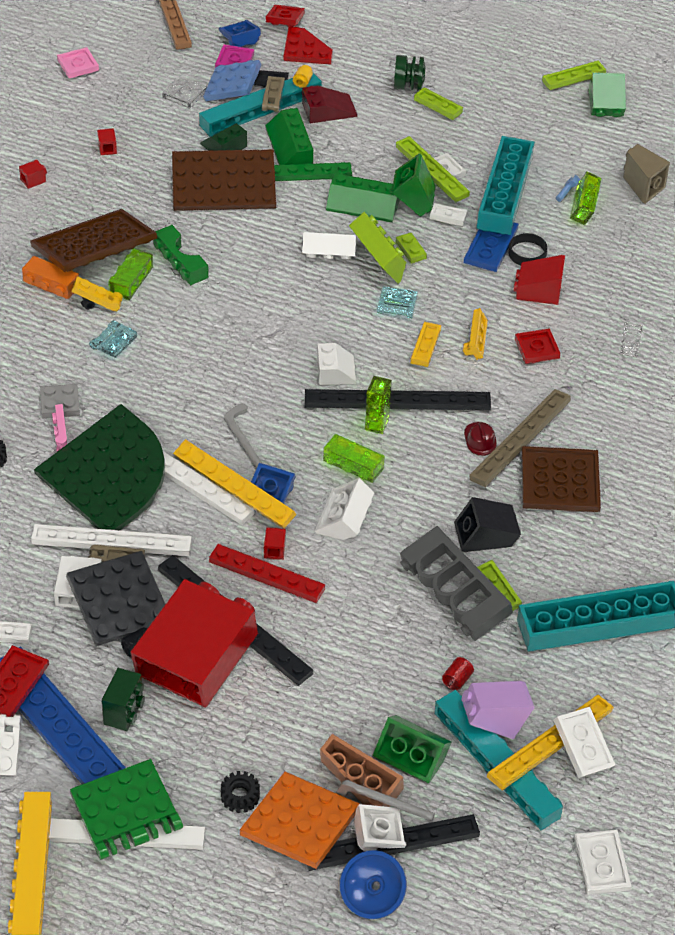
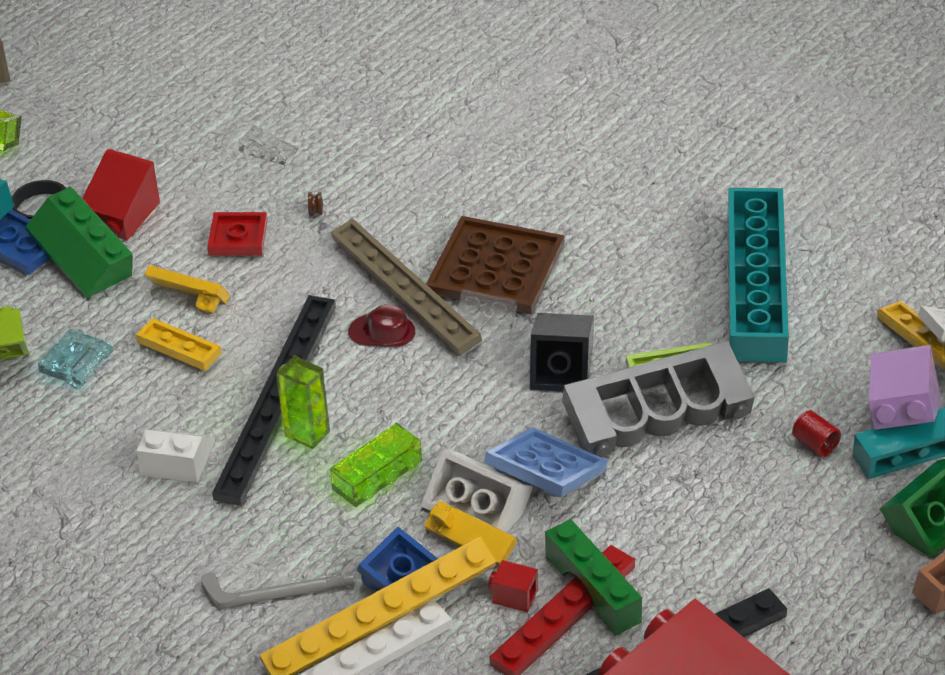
camera: 70 degrees left, 5 degrees down
none -> green slope [25,186,133,298]
none -> reddish brown bush [308,191,323,216]
none -> yellow hinge [424,500,518,566]
none -> clear plate [457,290,518,329]
none -> medium blue plate [484,427,608,497]
none -> green arch [545,519,642,636]

